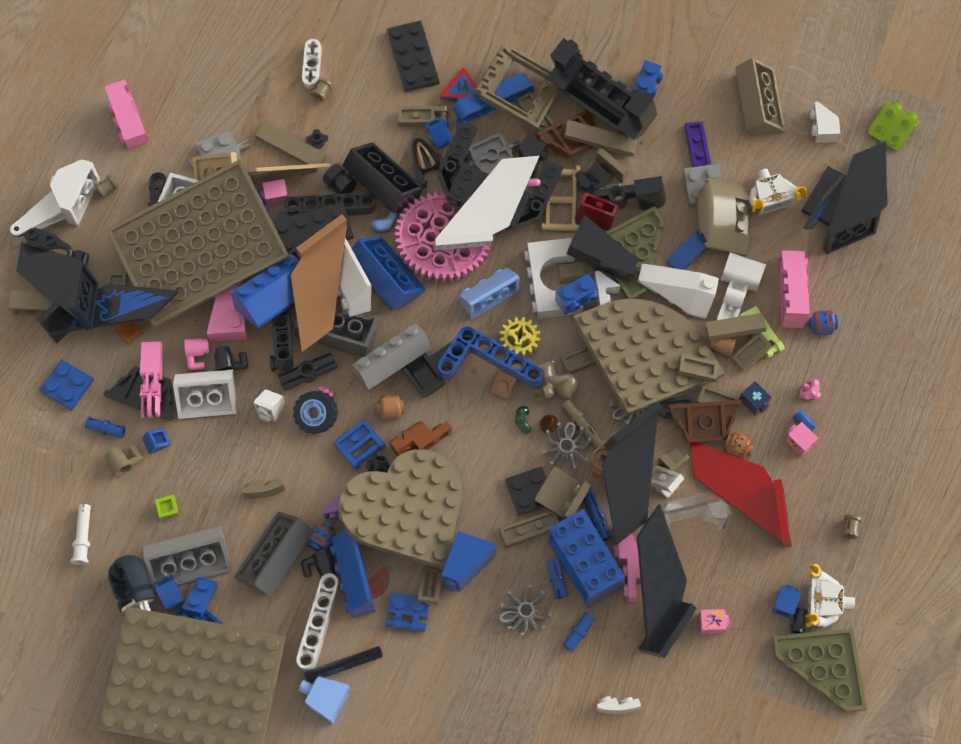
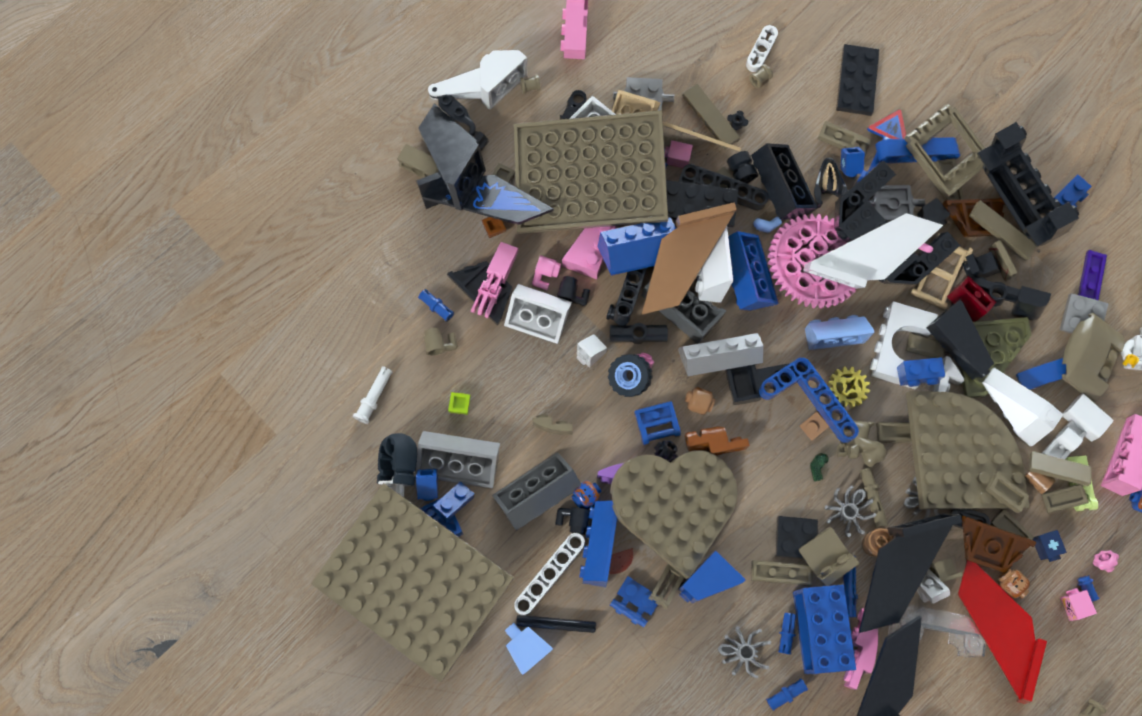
camera: 20 degrees right, 5 degrees up
blue plate [39,359,94,411] -> none
blue slope [142,428,171,454] -> none
reddish brown plate [540,415,558,433] -> none

